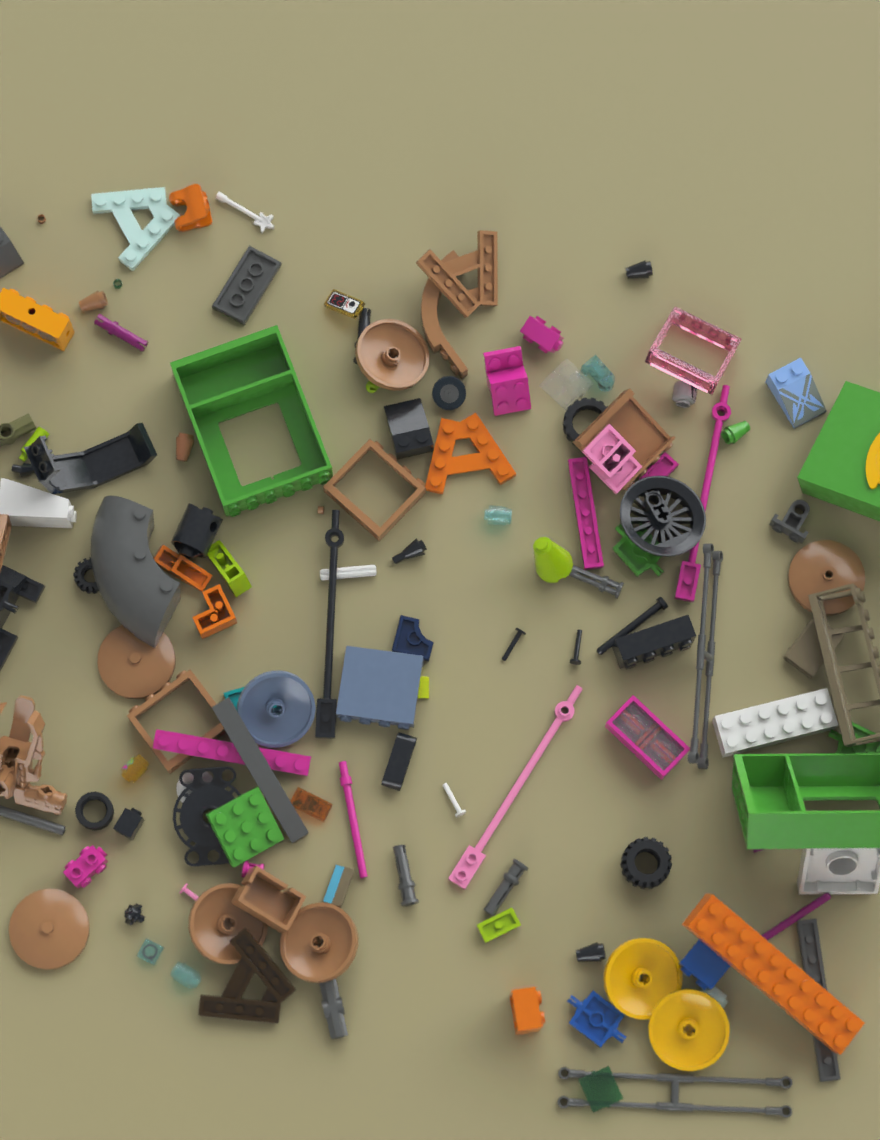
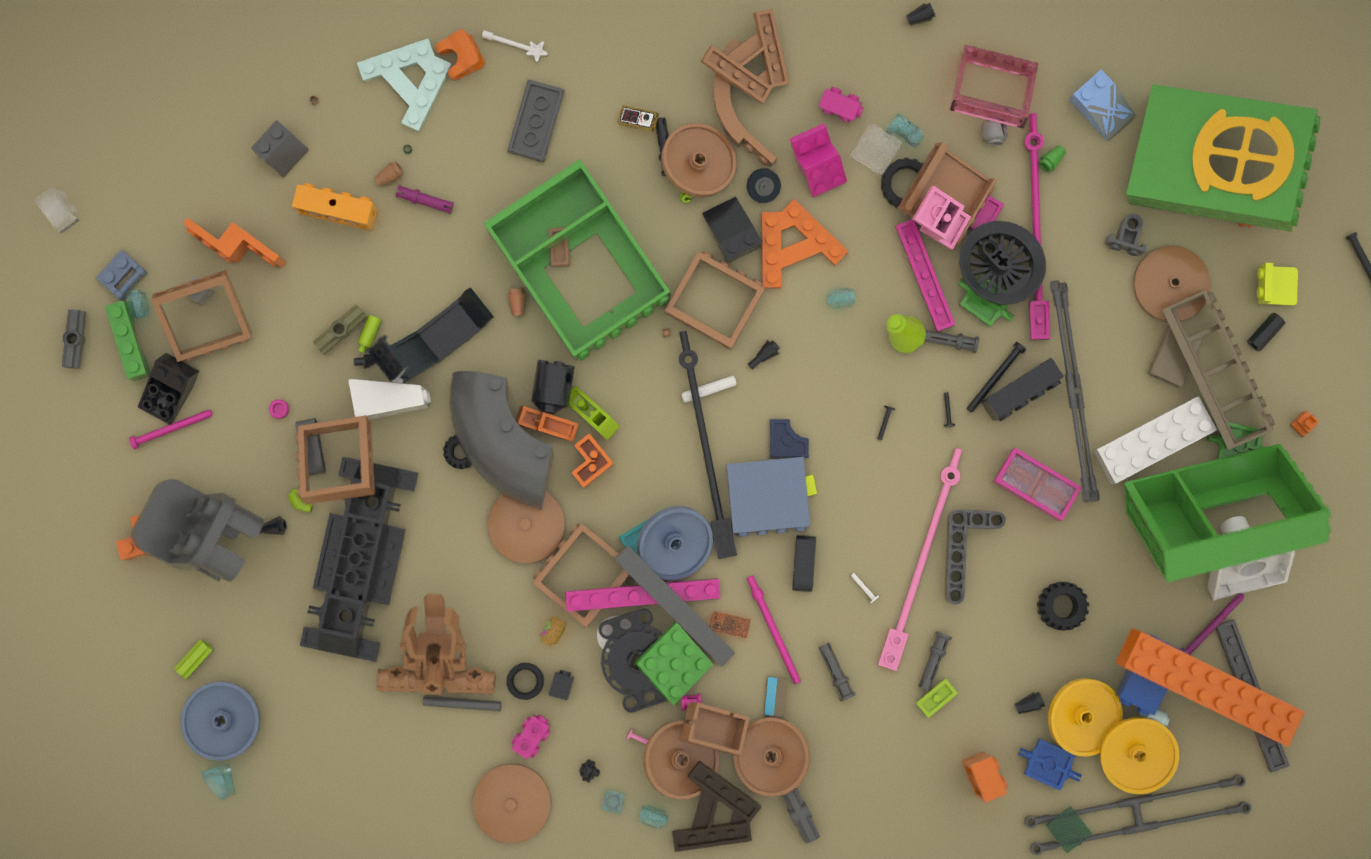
camera: 15 degrees left, 10 degrees up
none -> medium nougat tile [548,227,570,267]
none -> dark grey beam [945,510,1006,605]

